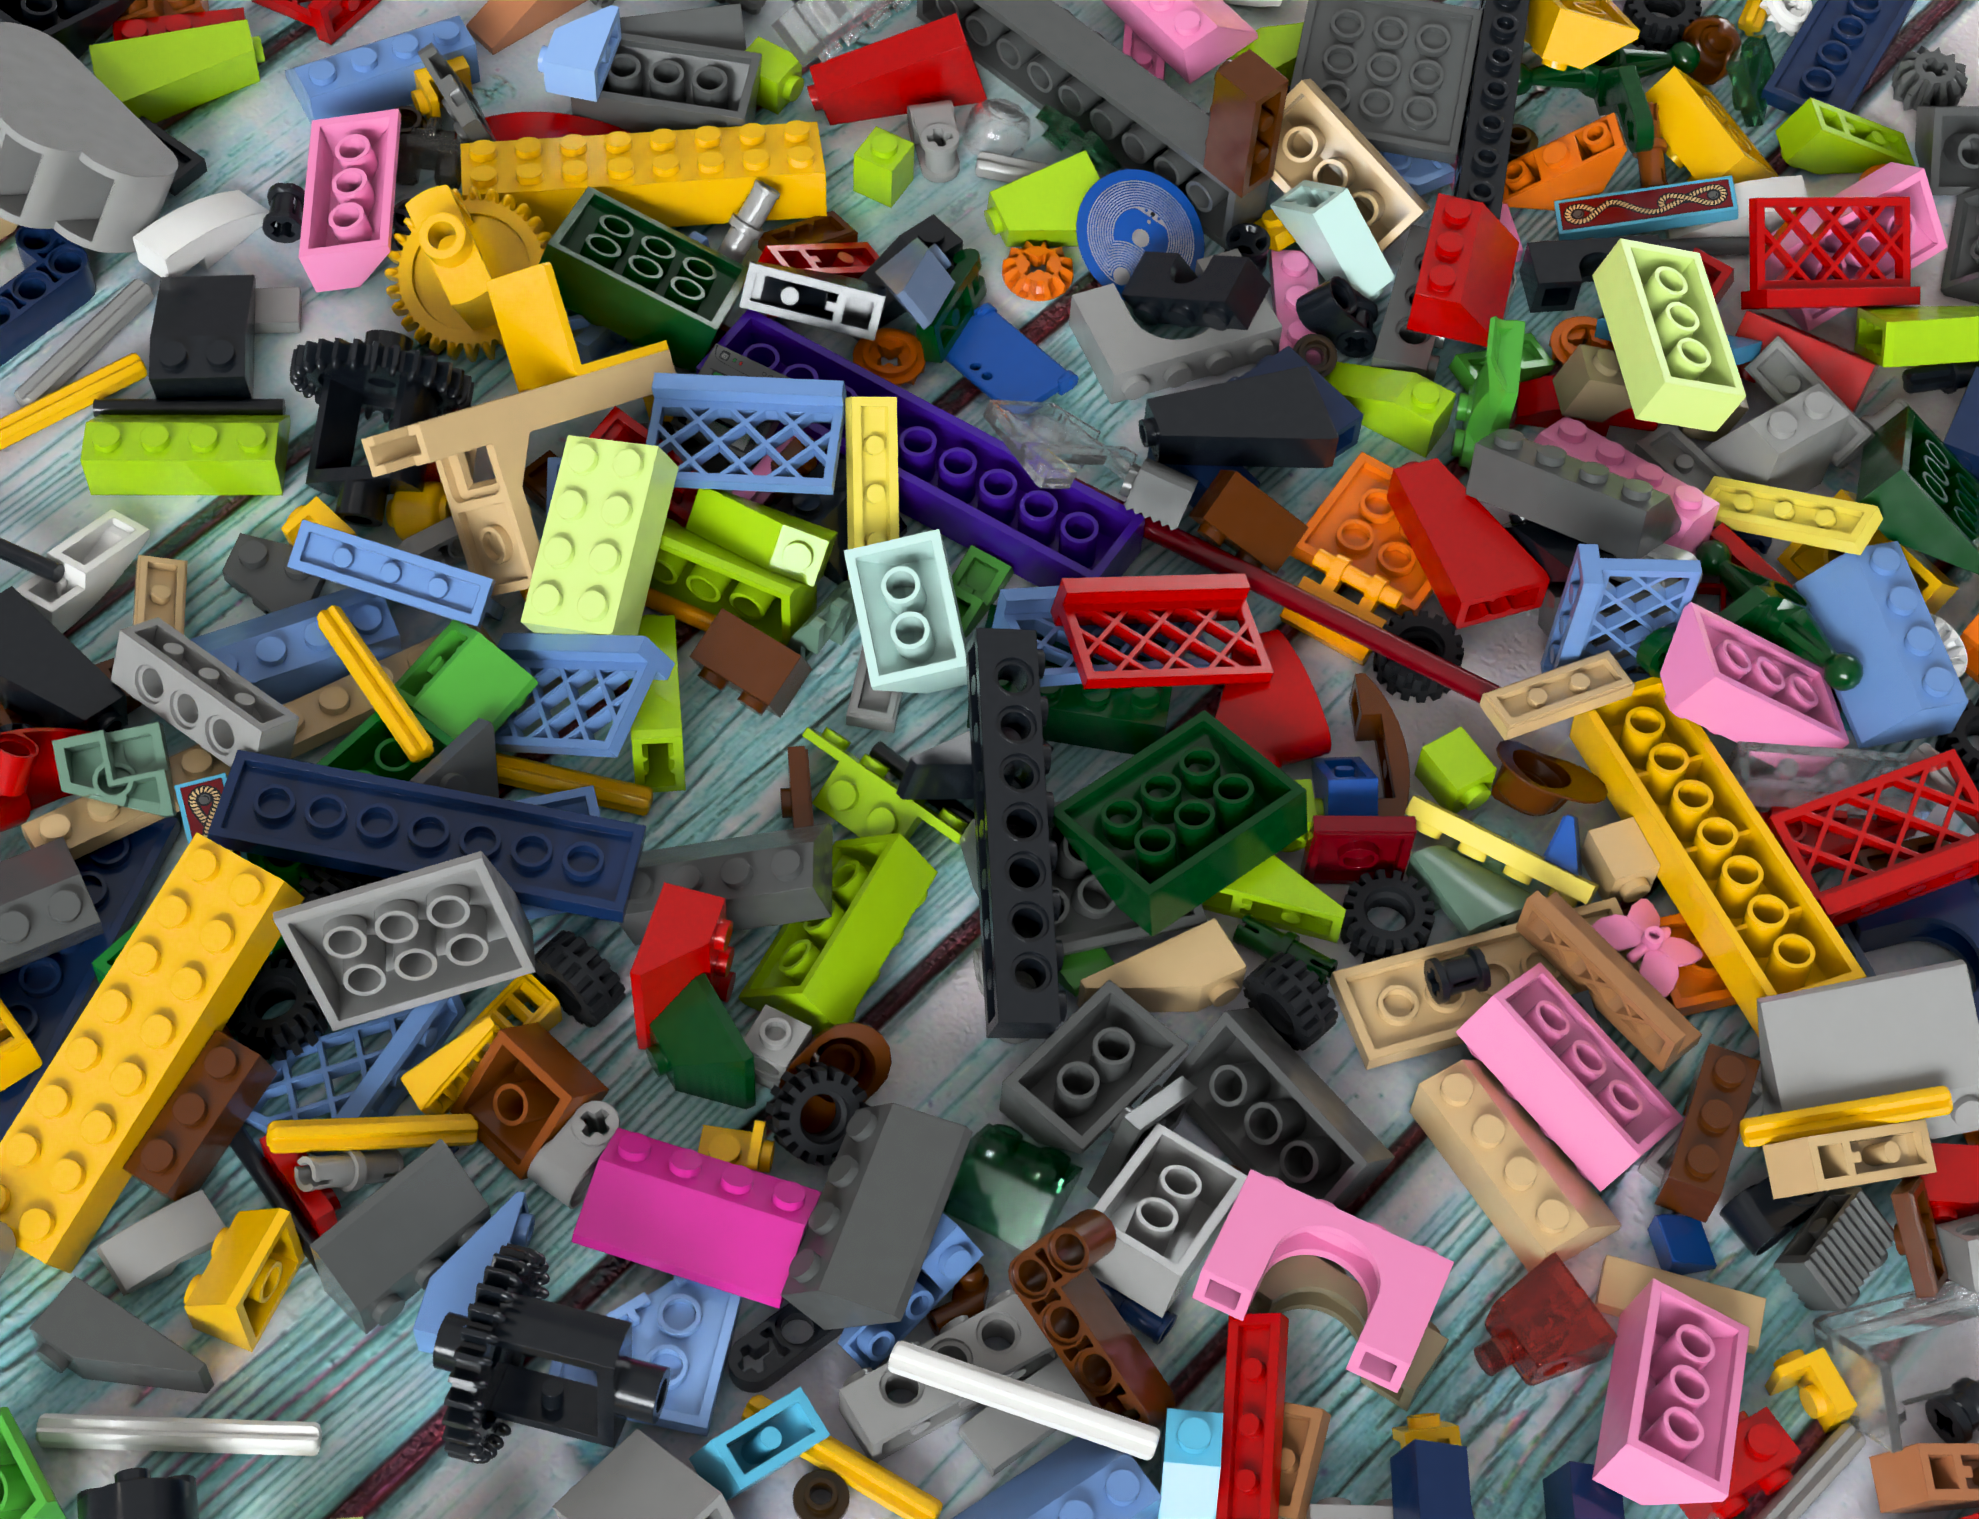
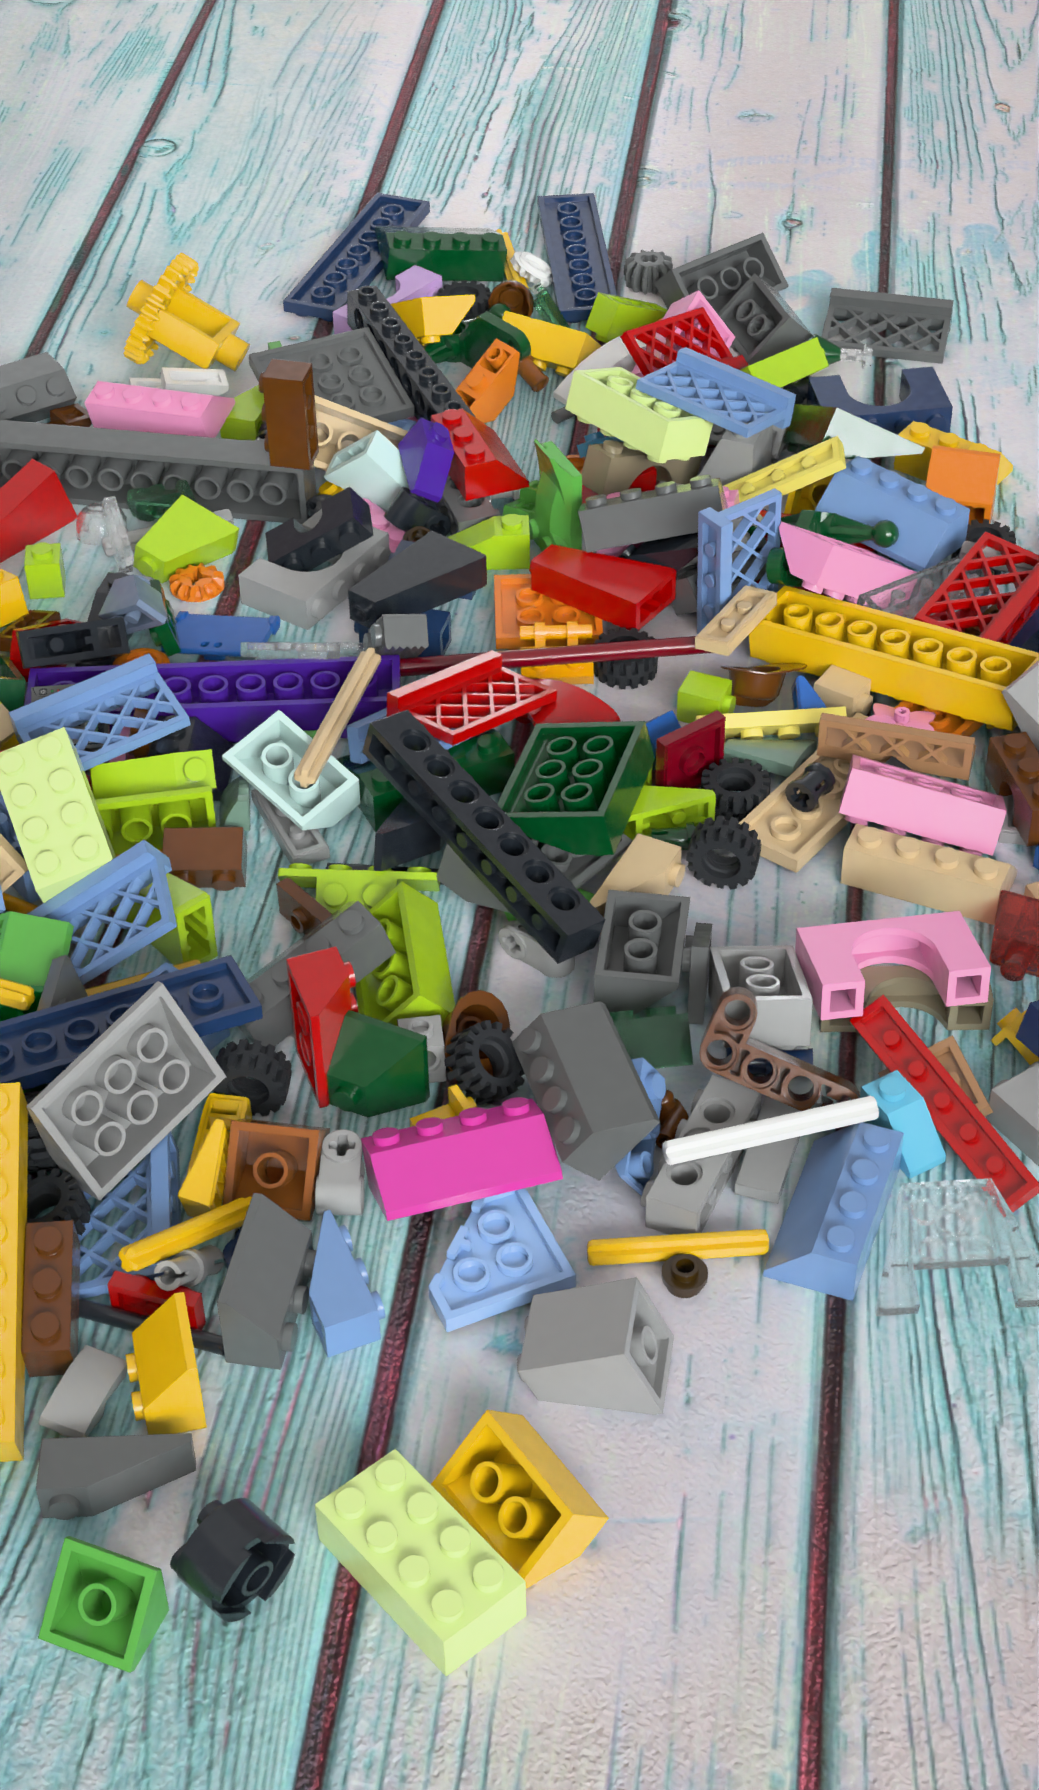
camera: 30 degrees left, 15 degrees down
white axle [36,1413,322,1456] -> none
black piece [433,1243,670,1464] -> none
medium azure slope [689,1386,830,1502] -> none
black beam [728,1303,844,1393] -> none
light yellow plate [845,397,899,580] -> none
light grey piece [907,100,960,183] -> none
blue piece [1076,169,1205,301] -> none
dark grey slope [1162,1007,1395,1210] -> none
reddish brown brick [1188,469,1309,574] -> none
reddish brown slope [1349,673,1410,816] -> none
black arch [1520,235,1661,313] -> none
tile [1554,176,1738,241] -> none
none -> clear tile [102,496,134,573]
none -> tan axle [294,647,381,788]
none -> dark purple slope [398,418,454,503]
none -> medium blue fence [636,347,796,438]

